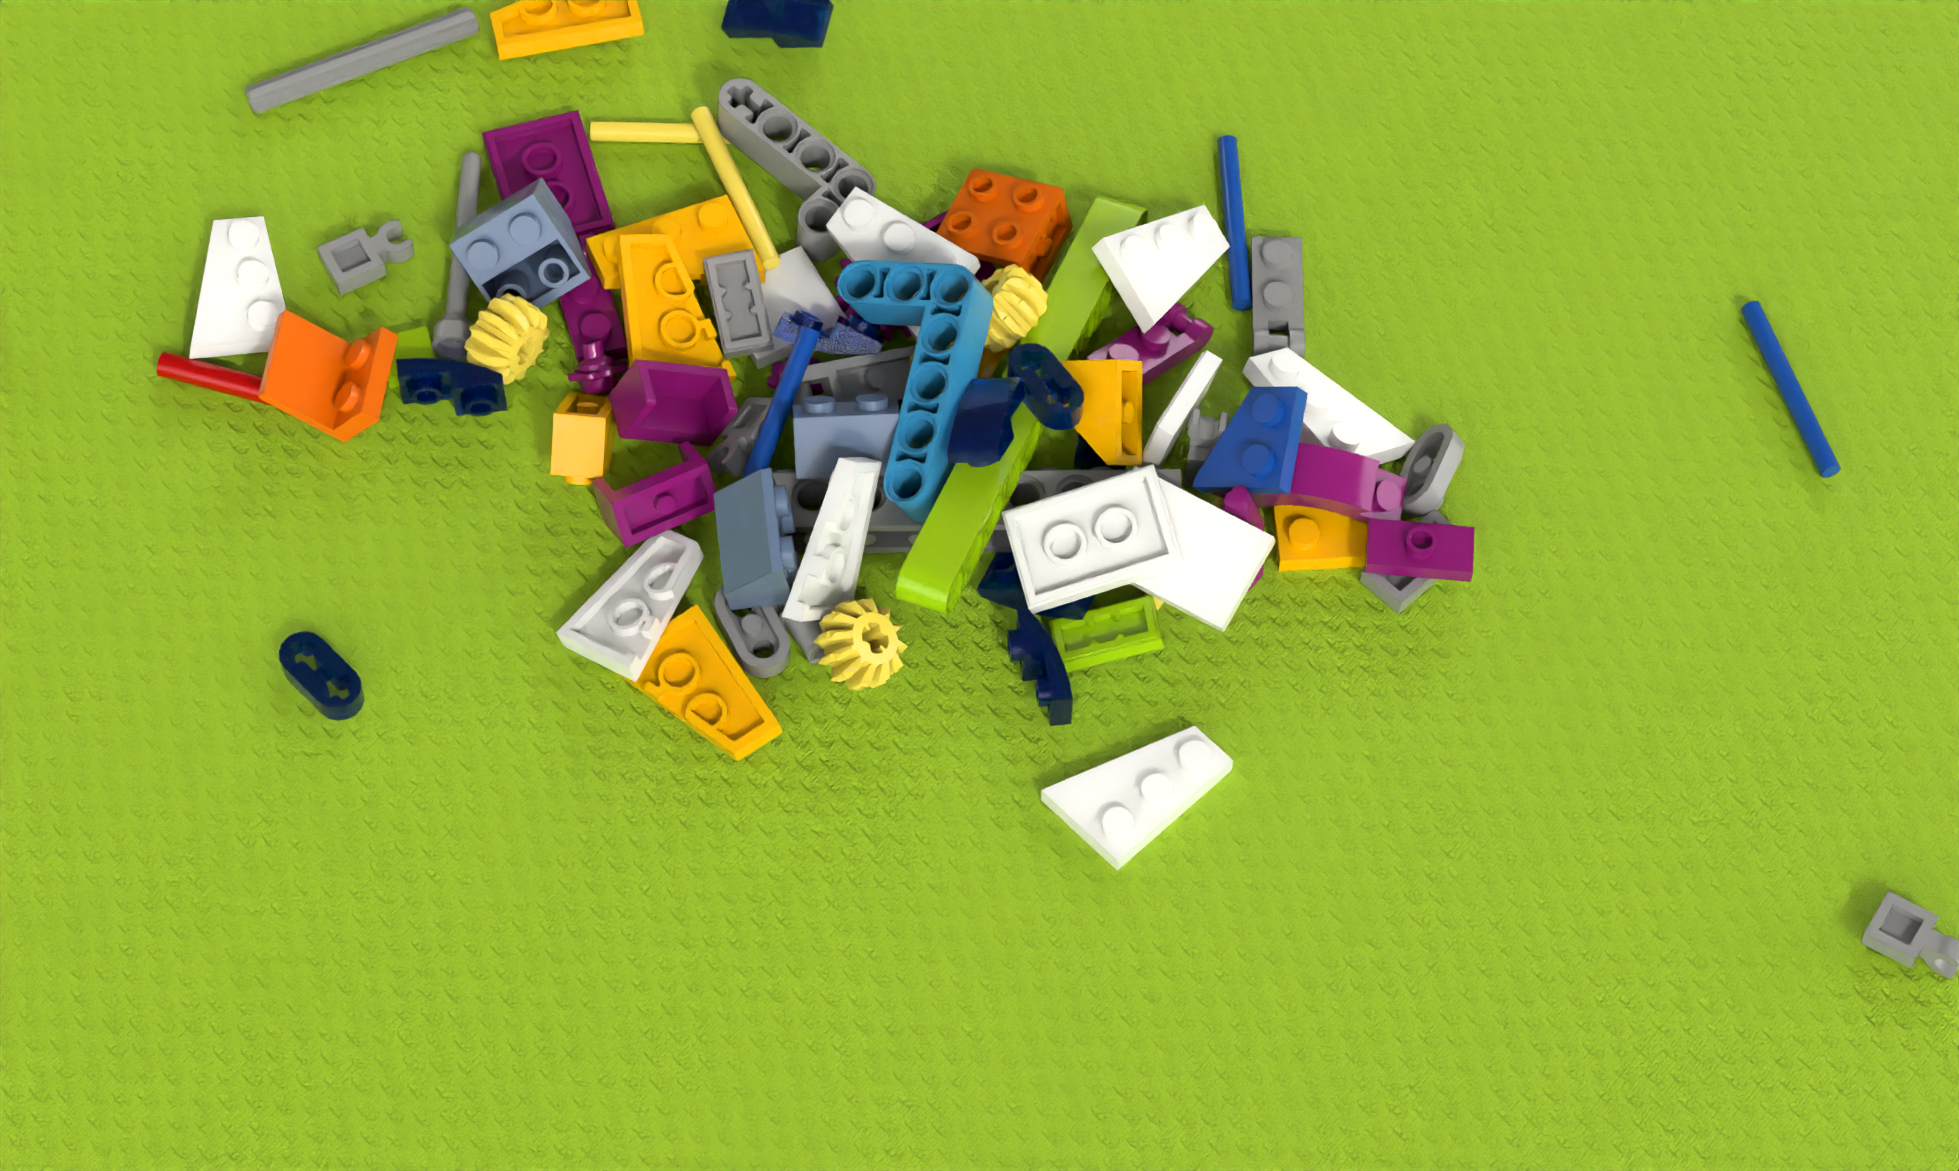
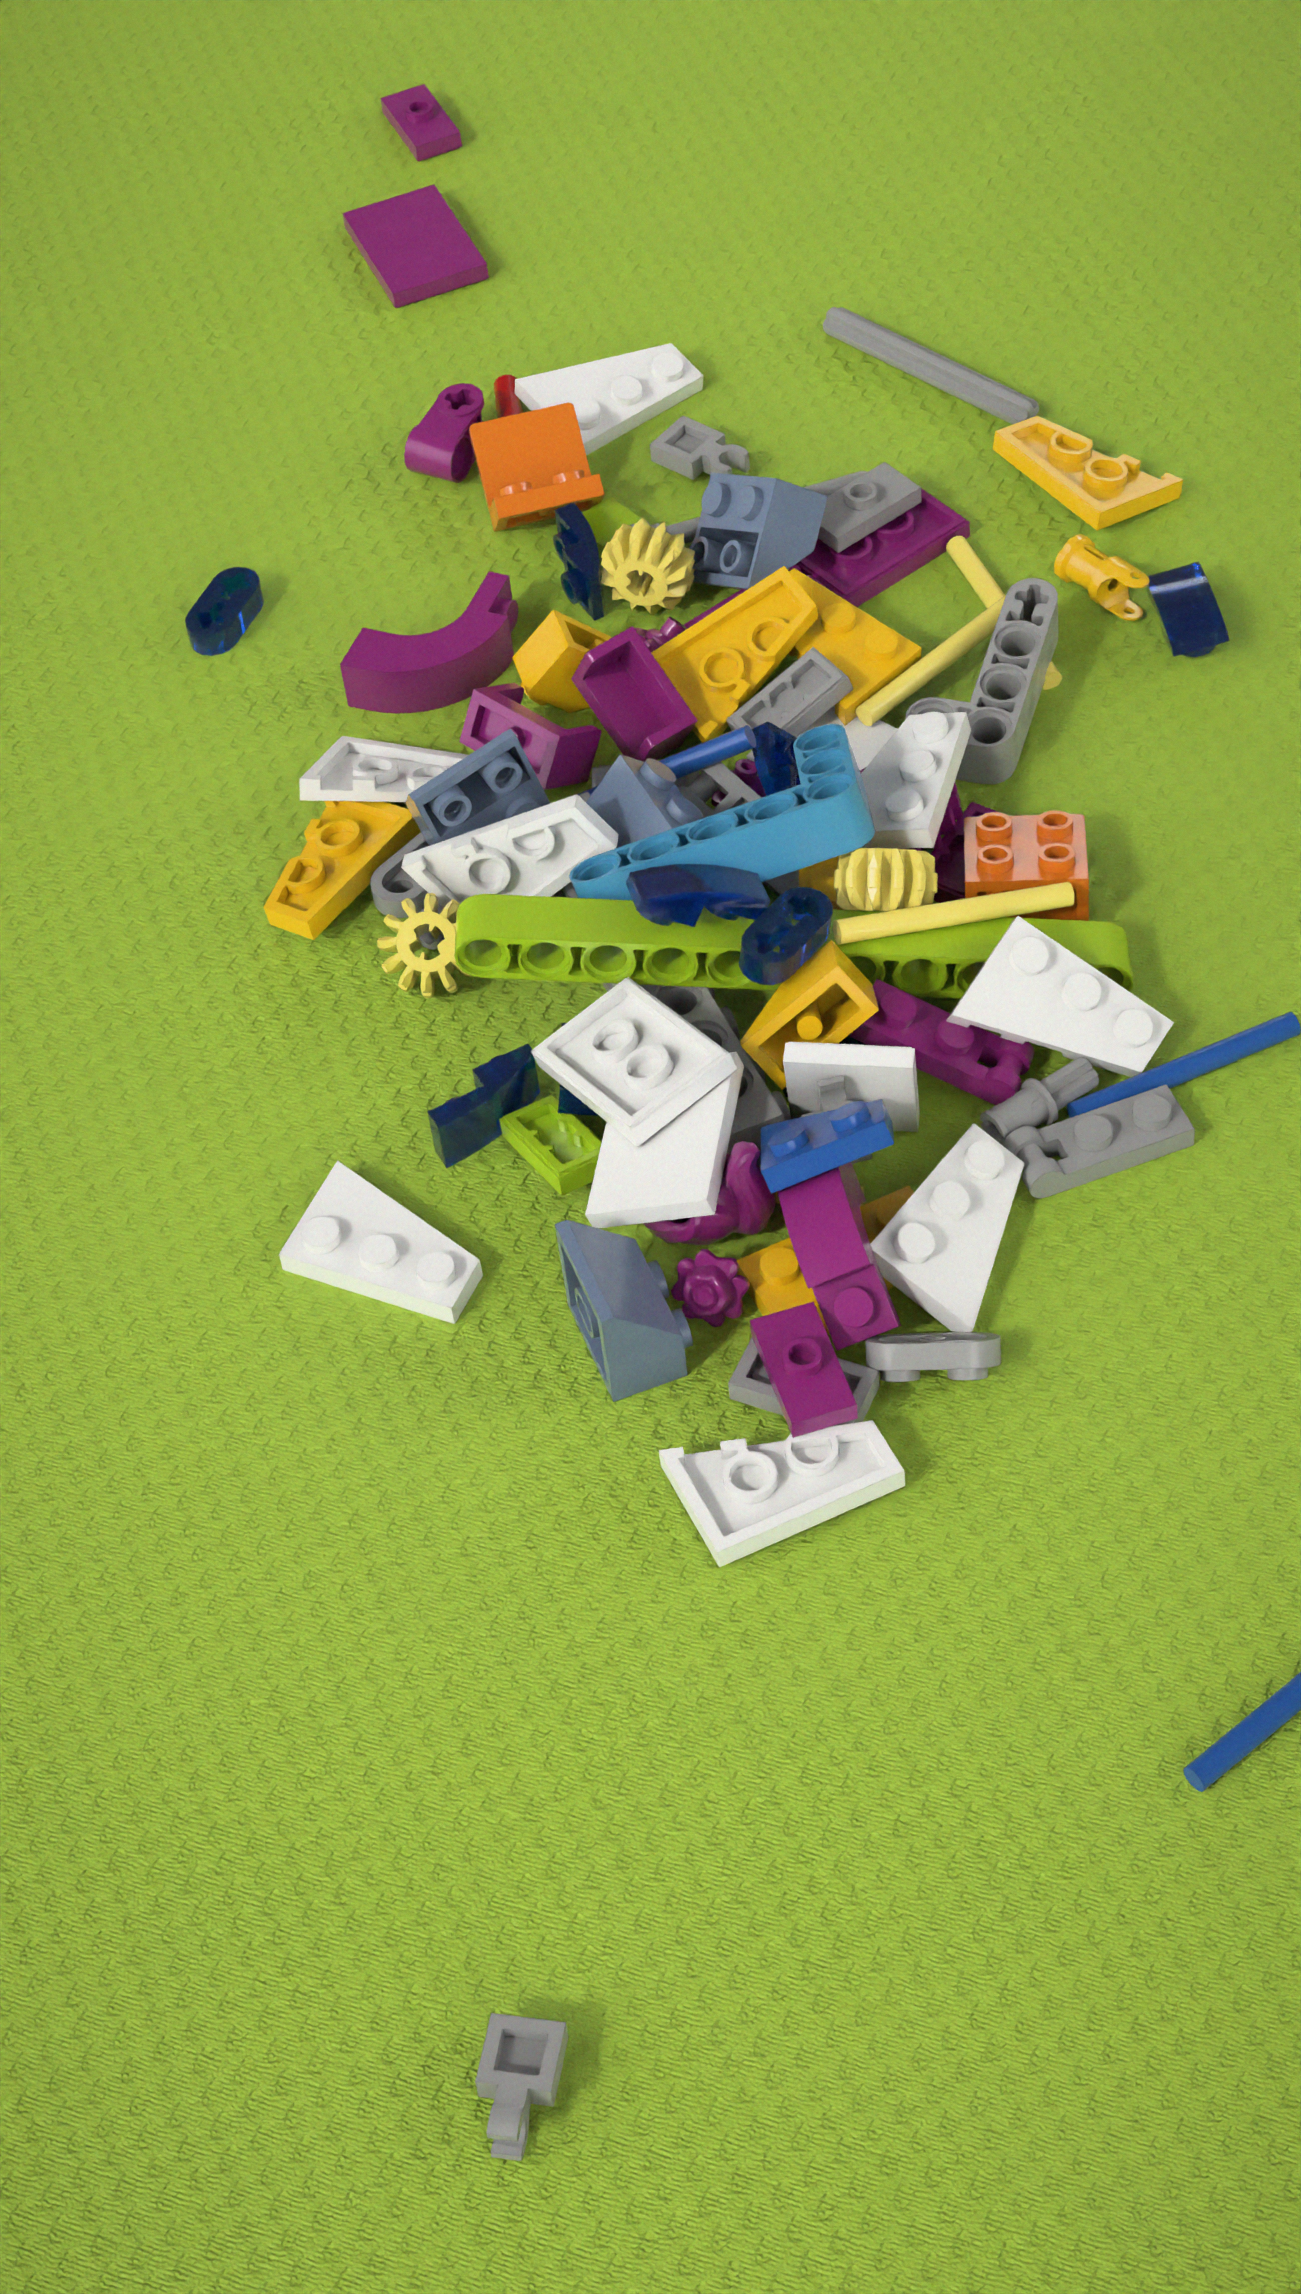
camera: 75 degrees right, 10 degrees down
none -> magenta arch [340,572,518,714]
none -> magenta piece [404,383,484,483]
none -> sand blue slope [555,1220,693,1402]
none -> white wing [659,1420,905,1567]
none -> magenta plant [671,1249,750,1328]
none -> light grey plate [817,462,921,553]
none -> light yellow bar [833,882,1074,945]
none -> light grey axle [980,1057,1099,1145]
none -> yellow piece [1054,534,1149,621]

